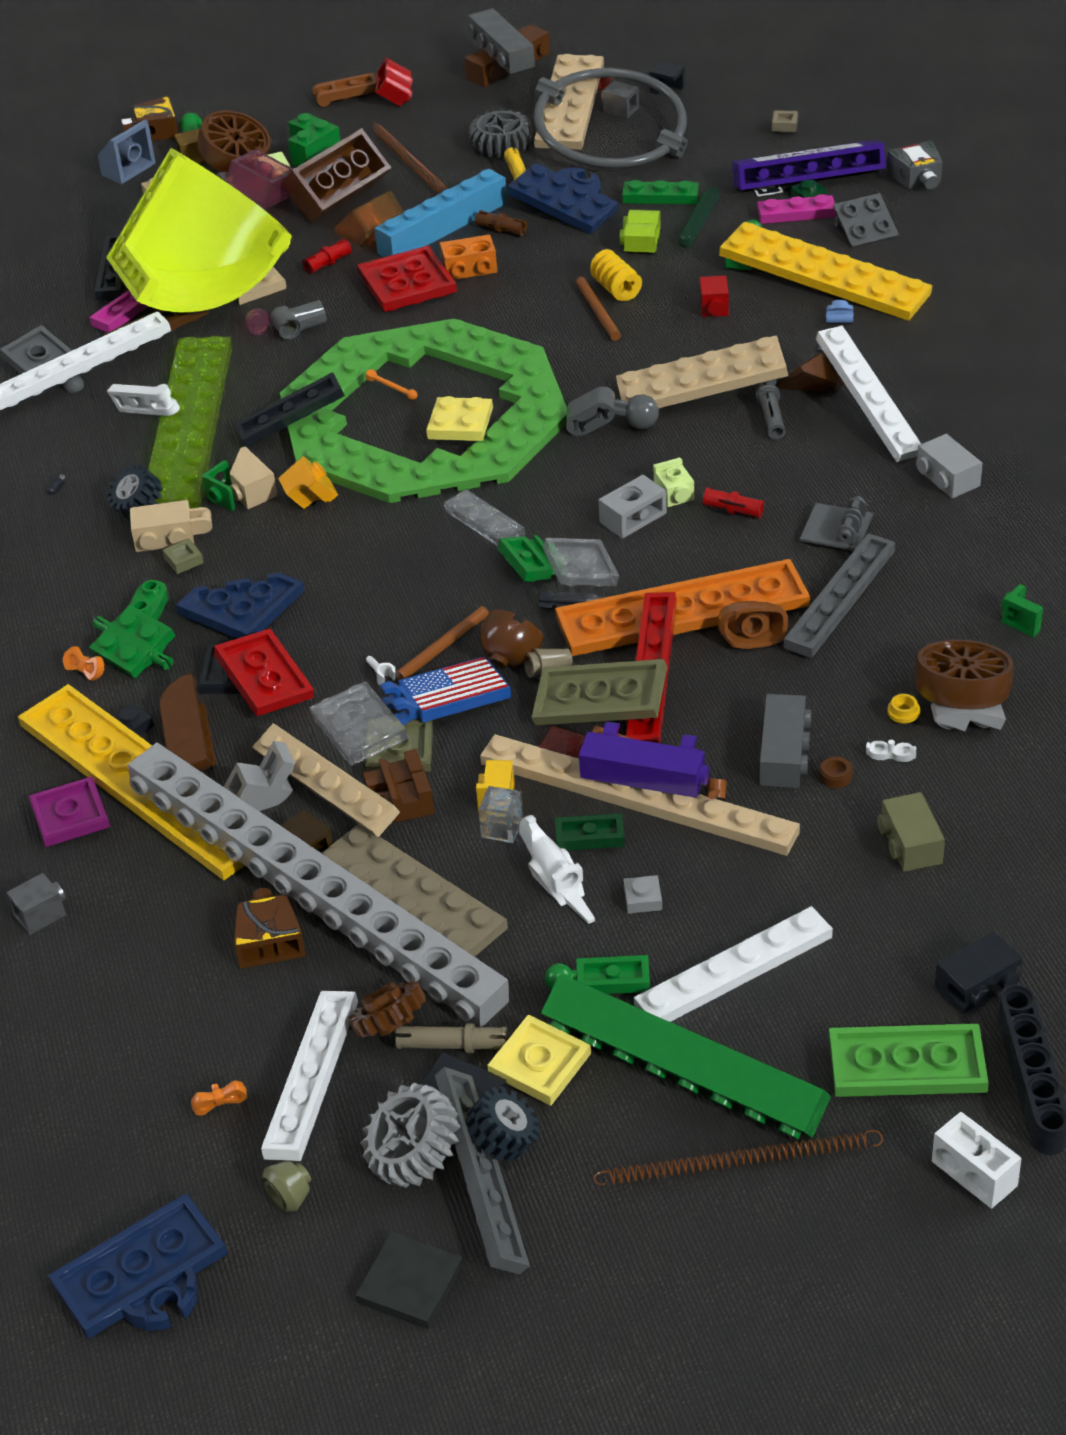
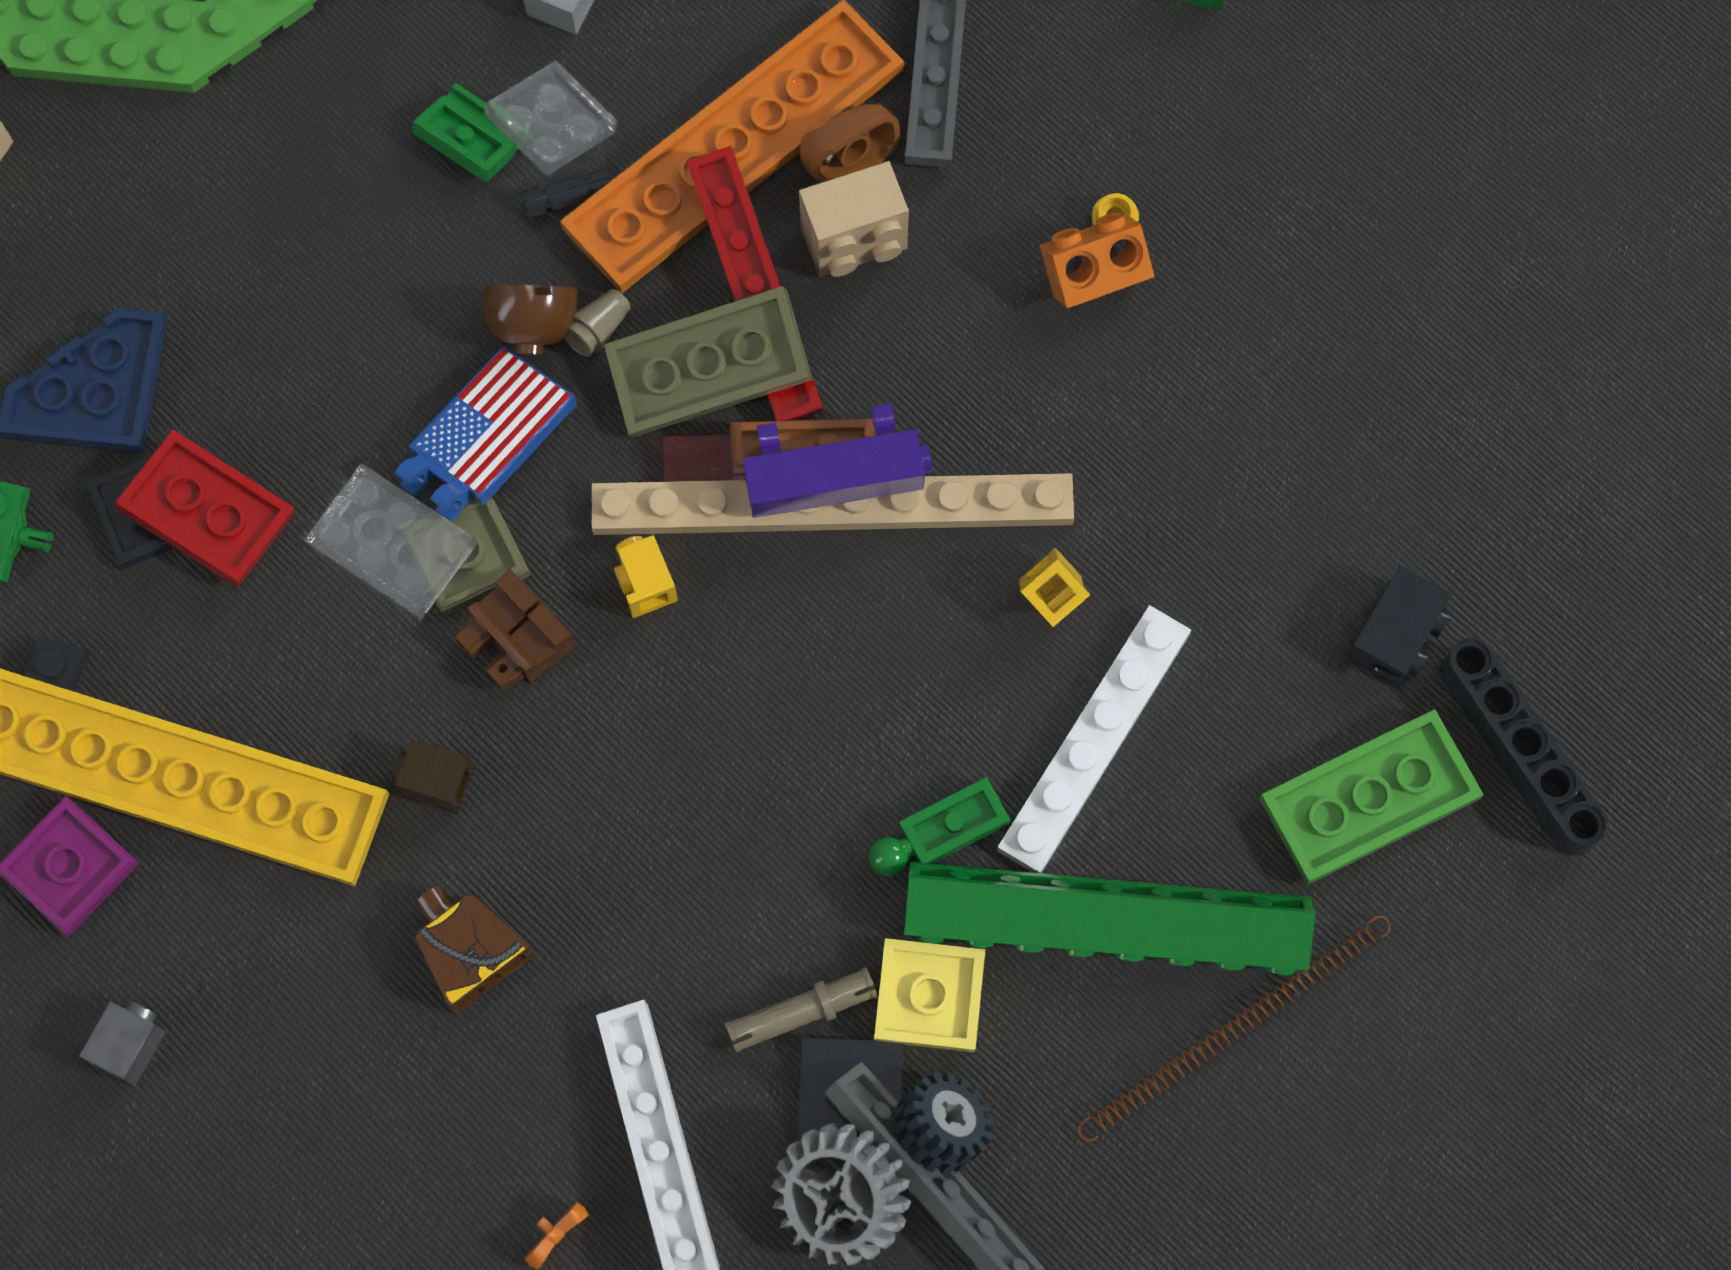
camera: 30 degrees left, 30 degrees up
light grey brick [128,742,509,1027] -> none
reddish brown brick [160,673,216,771] -> none
light grey brick [224,741,295,811] -> none
tan plate [252,723,400,837] -> none
light orange brick [278,456,338,509] -> none
dark tan plate [322,824,508,957] -> none
reddish brown gear [349,980,426,1038] -> none
white hand [366,656,395,685] -> none
dark orange bar [395,606,489,680] -> none
clear plate [445,489,525,546] -> none
clear brick [478,786,523,843] -> none
white animal [519,815,595,924] -> none
dark green plate [555,813,625,851] -> none
light grey plate [623,875,662,913] -> none
dark orange hand [705,778,727,799] -> none
dark grey brick [760,694,812,788] -> none
reddish brown tile [819,757,853,788] -> none
white piece [866,740,916,762] -> none
olive brick [877,792,945,872] -> none
reddish brown piece [914,639,1014,709] -> none
light grey slope [930,702,1006,731] -> none
white brick [932,1112,1022,1209] -> none
none -> tan brick [799,161,909,278]
none -> yellow brick [1019,548,1090,627]
none -> orange brick [1039,213,1155,309]

